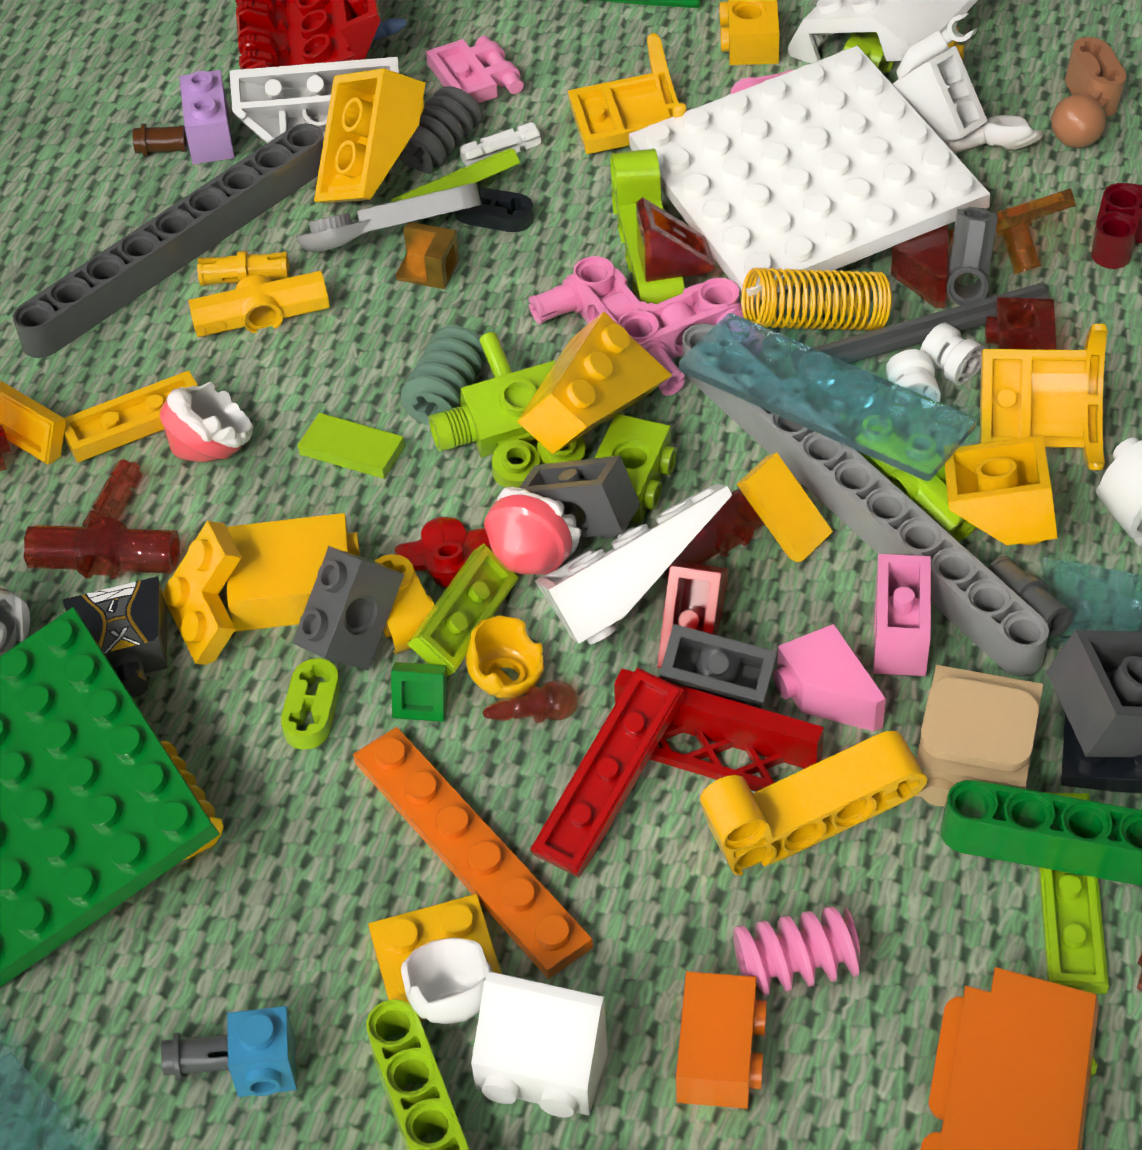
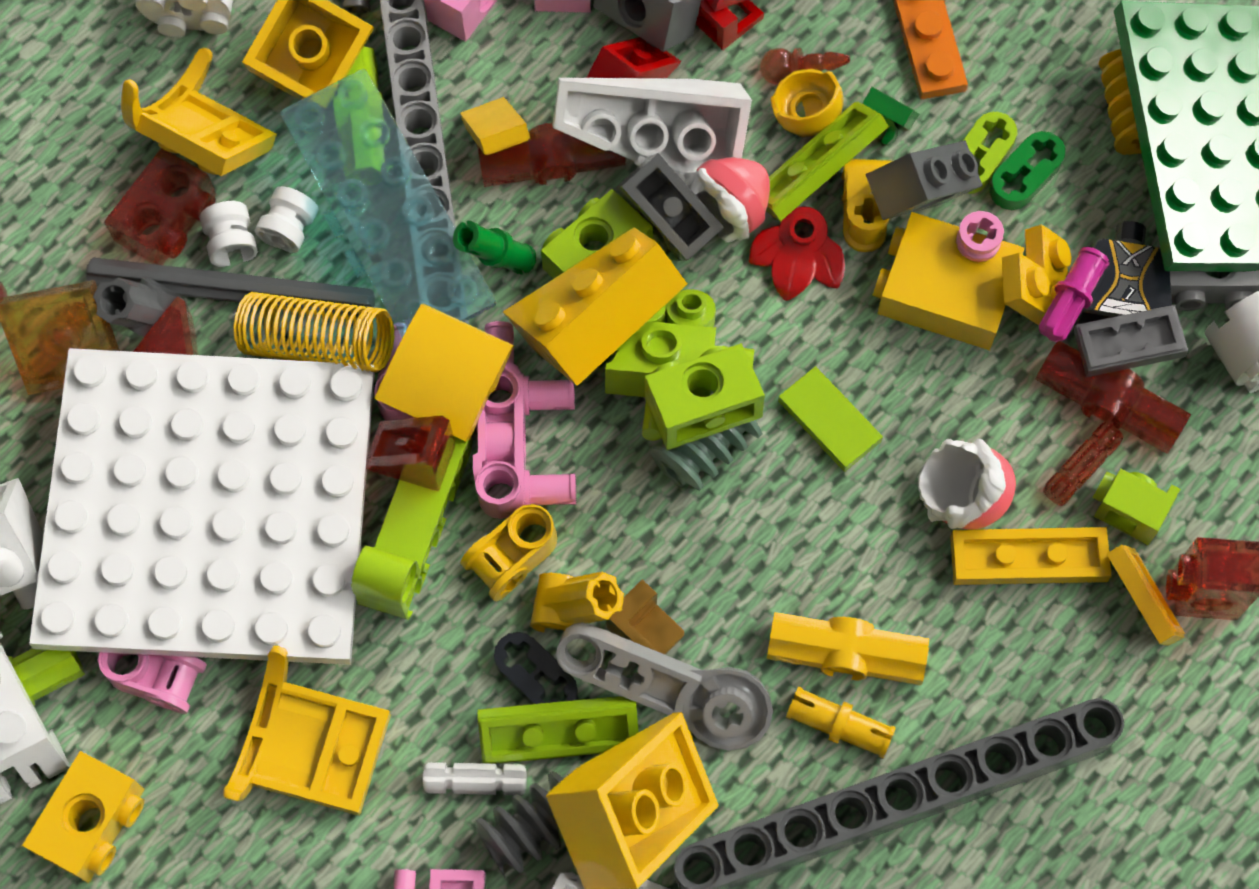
camera: 155 degrees left, 20 degrees up
none -> yellow slope [374,303,514,441]
none -> green pin [453,220,537,275]
none -> yellow piece [460,504,557,601]
none -> yellow piece [530,572,624,632]
none -> lime brick [645,343,765,450]
none -> bright pink bush [956,211,1004,262]
none -> green beam [989,131,1066,210]
none -> dark pink axle [1039,247,1110,342]
none -> flat silver plate [1074,305,1188,377]
none -> lime brick [1092,468,1181,546]

